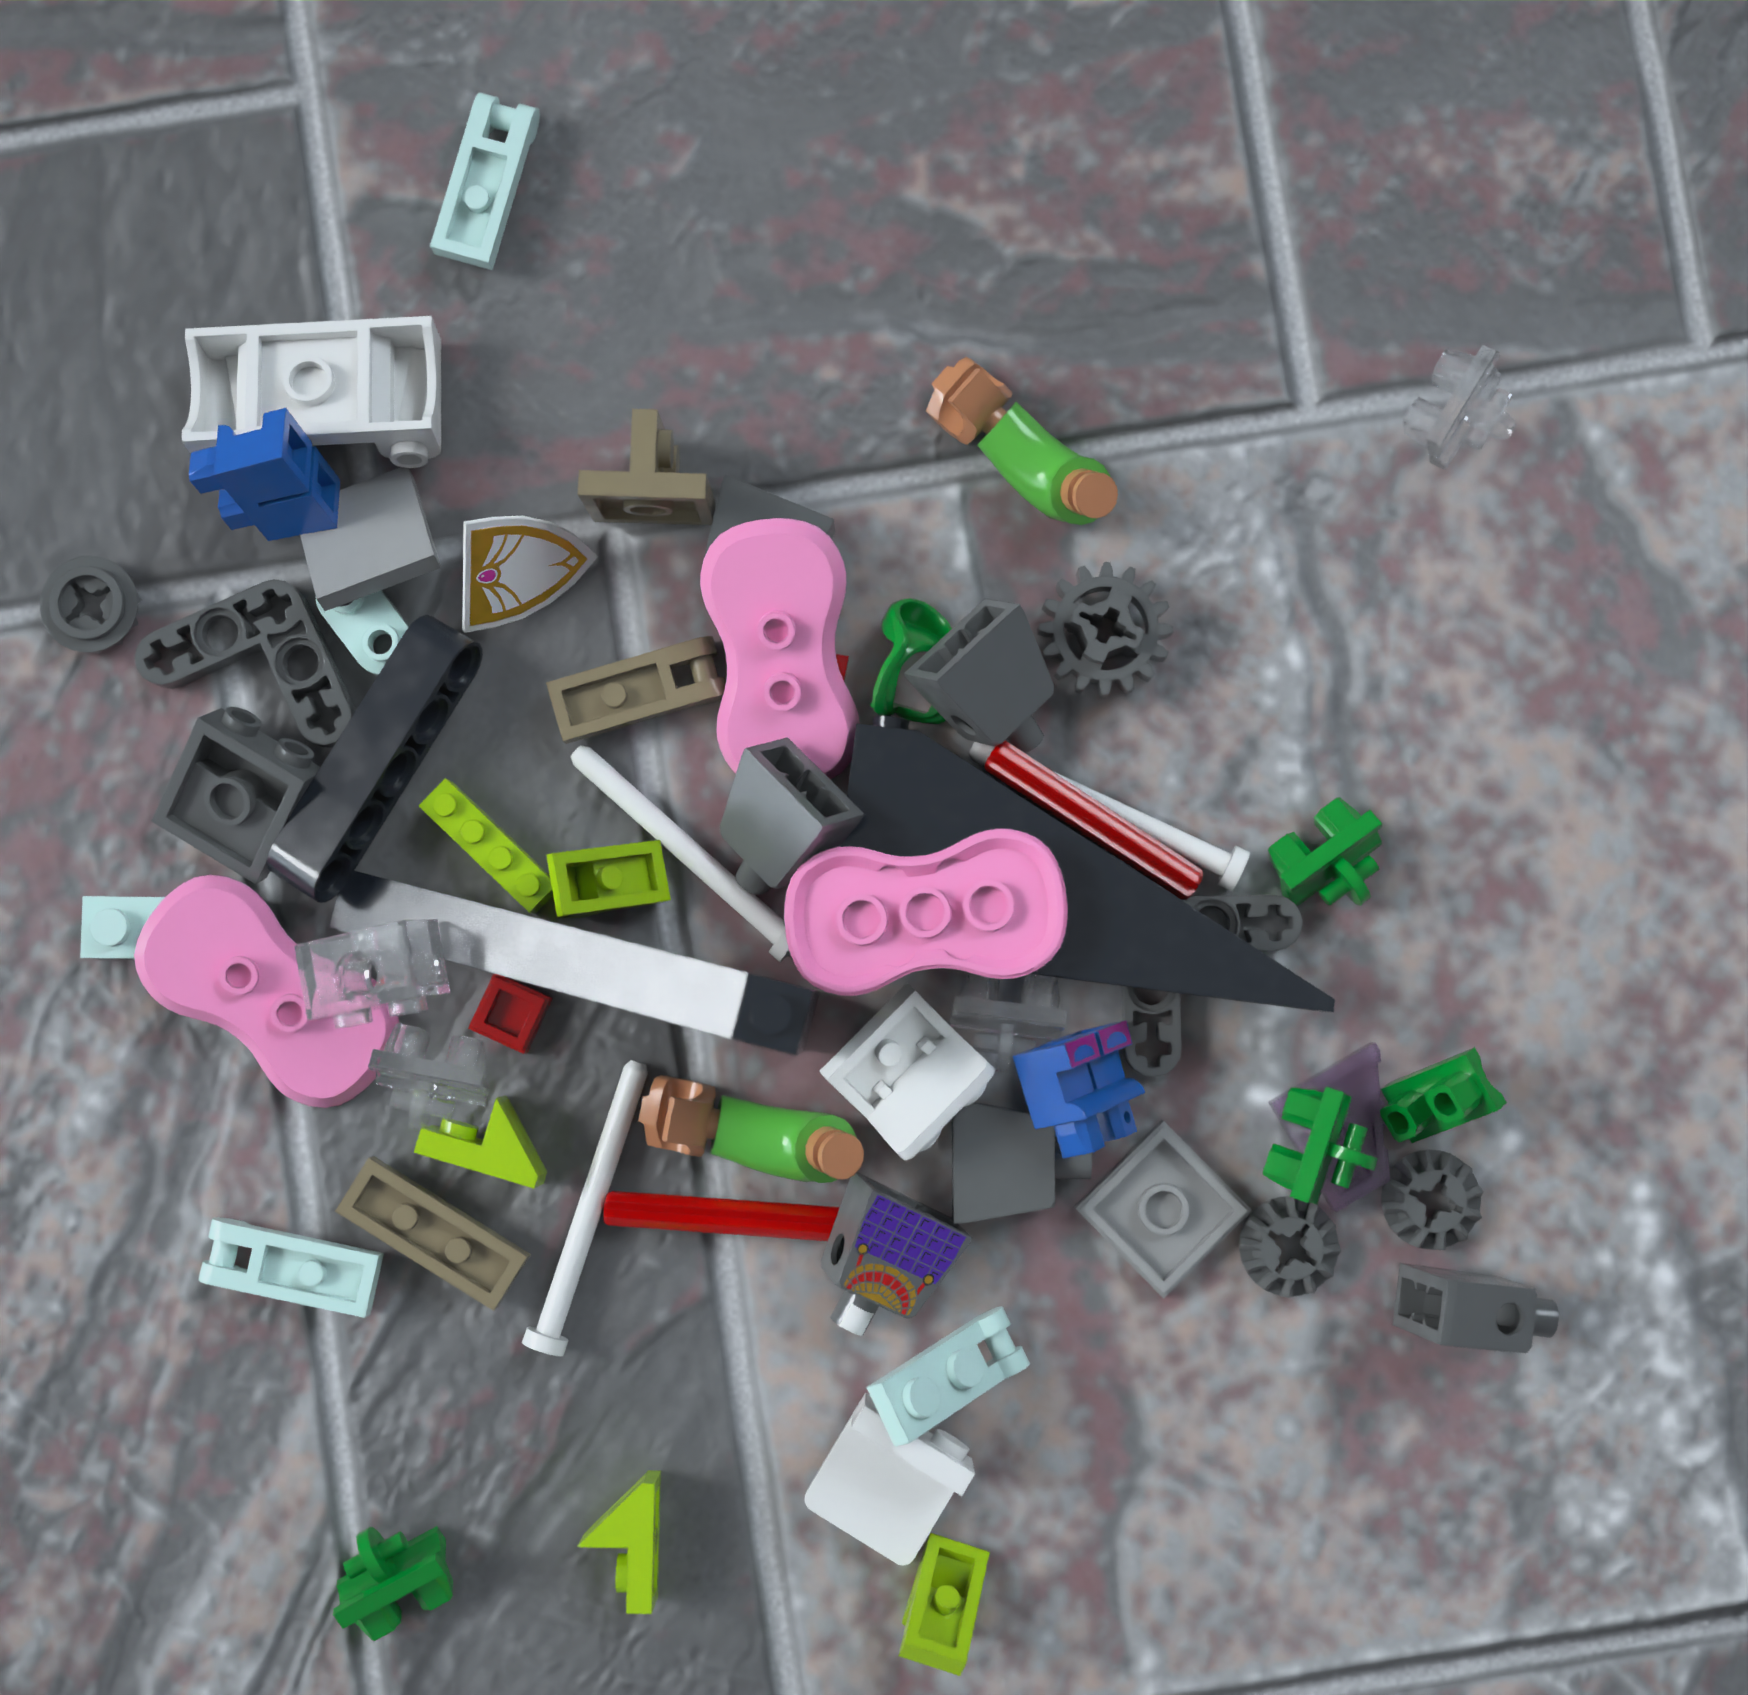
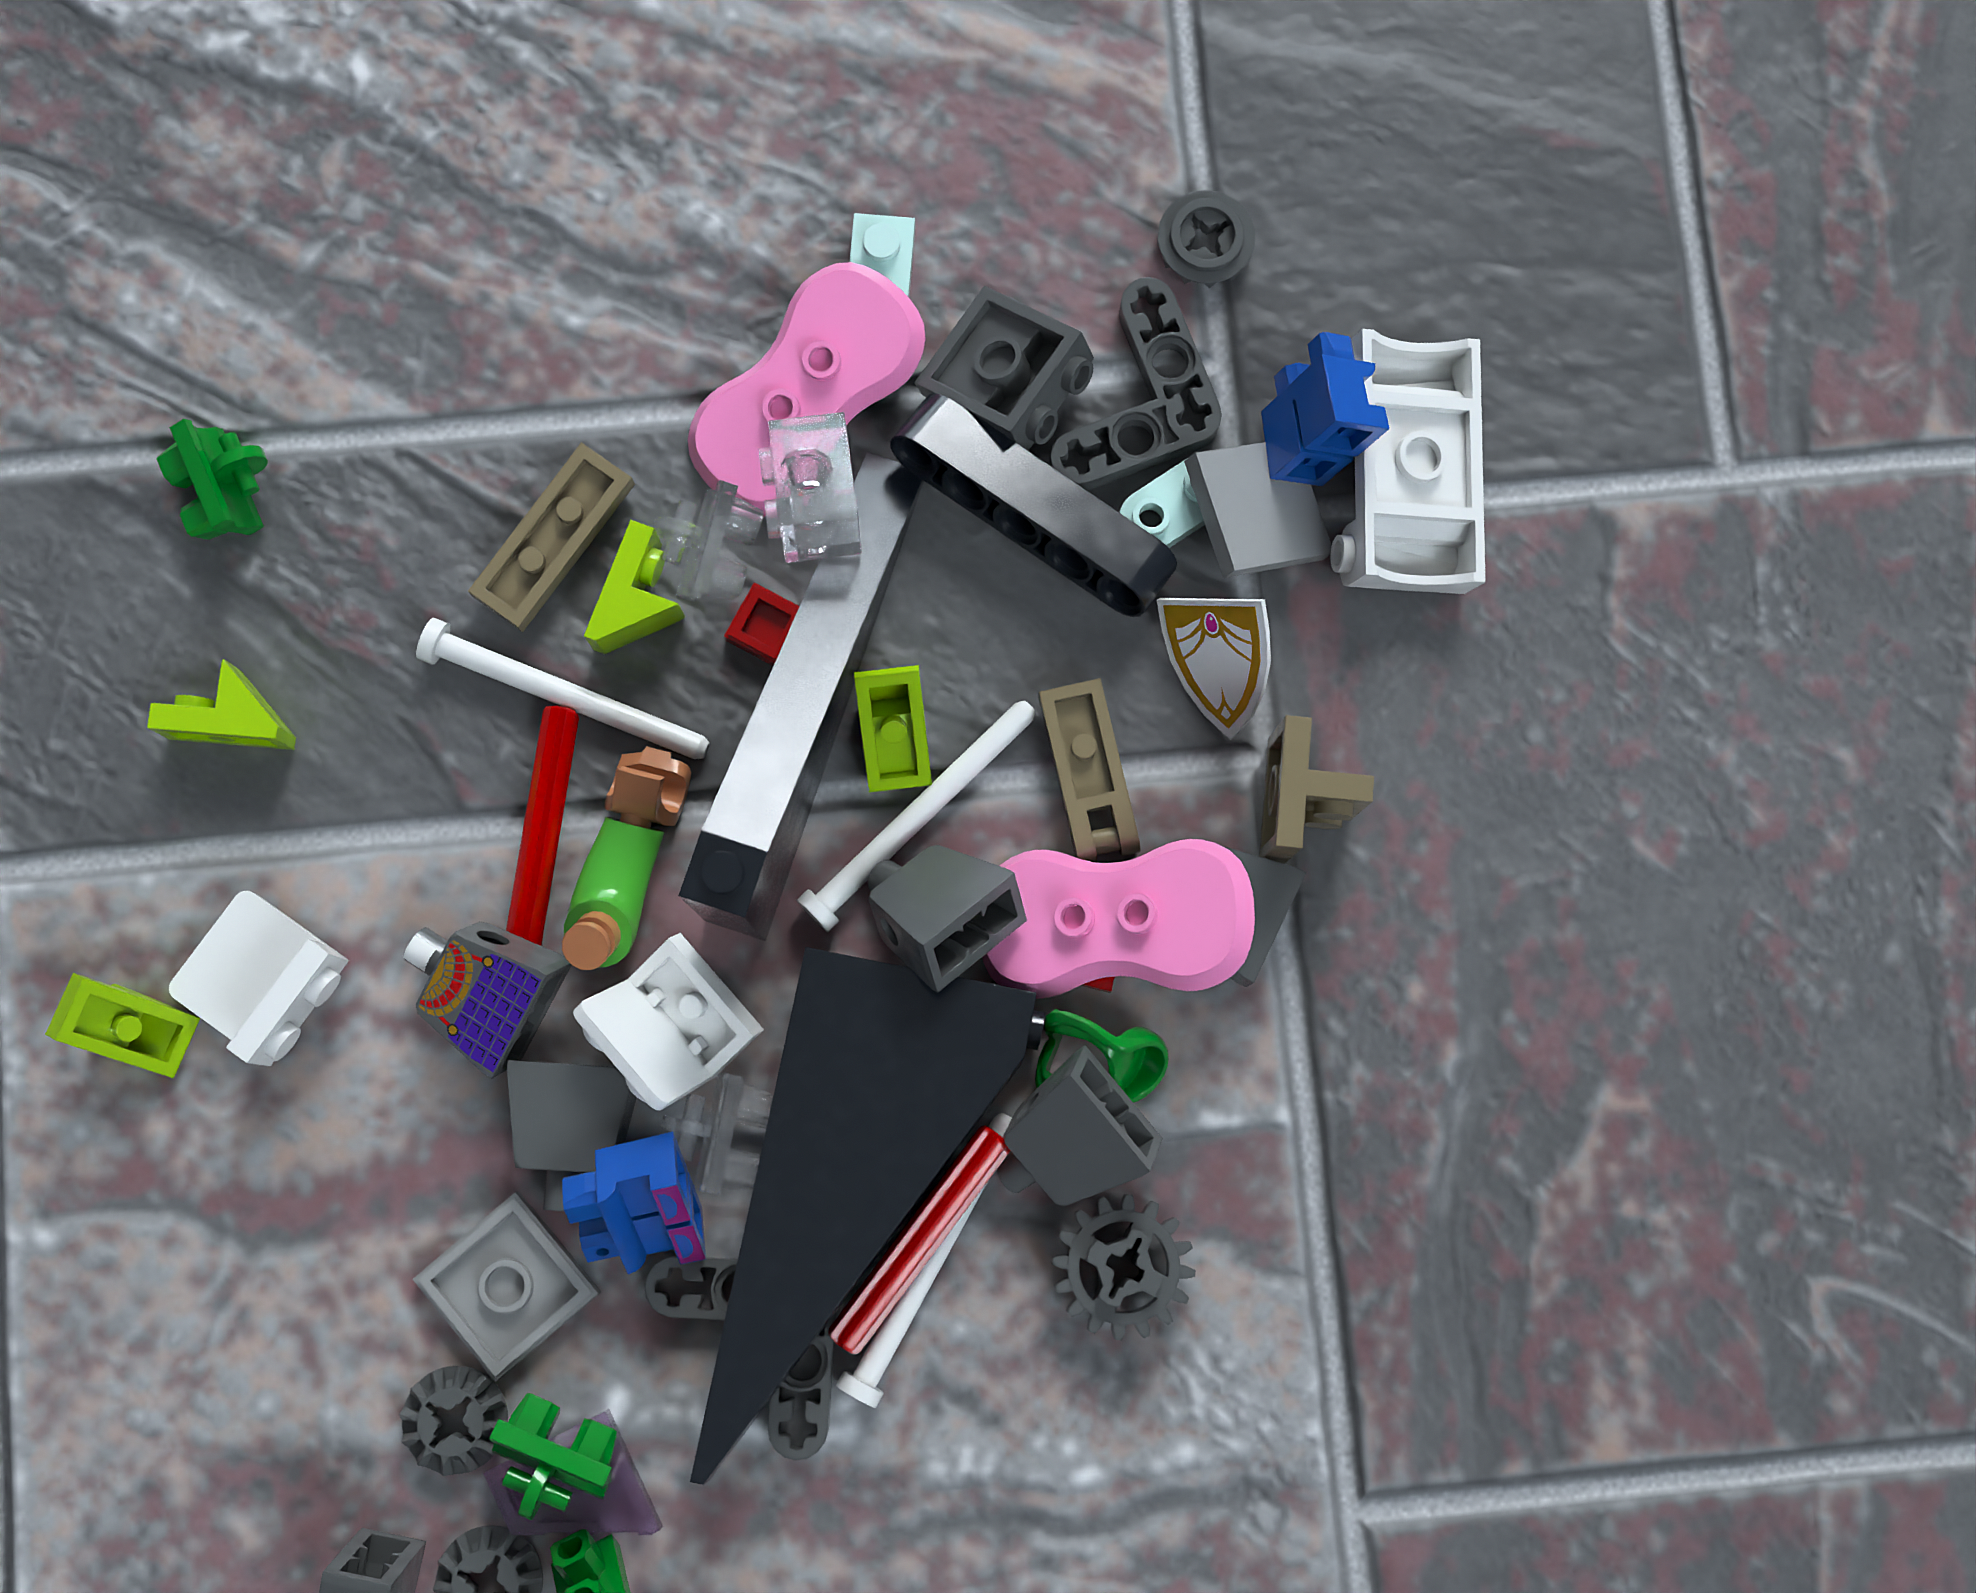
camera: 85 degrees right, 5 degrees down
light aqua plate [199,1217,384,1318] -> none
lime piece [419,778,553,914] -> none
light aqua plate [430,92,540,270] -> none
bright pink plate [784,829,1068,996] -> none
light aqua plate [867,1306,1030,1446] -> none
piece [926,357,1118,525] -> none
green hips [1268,797,1382,906] -> none

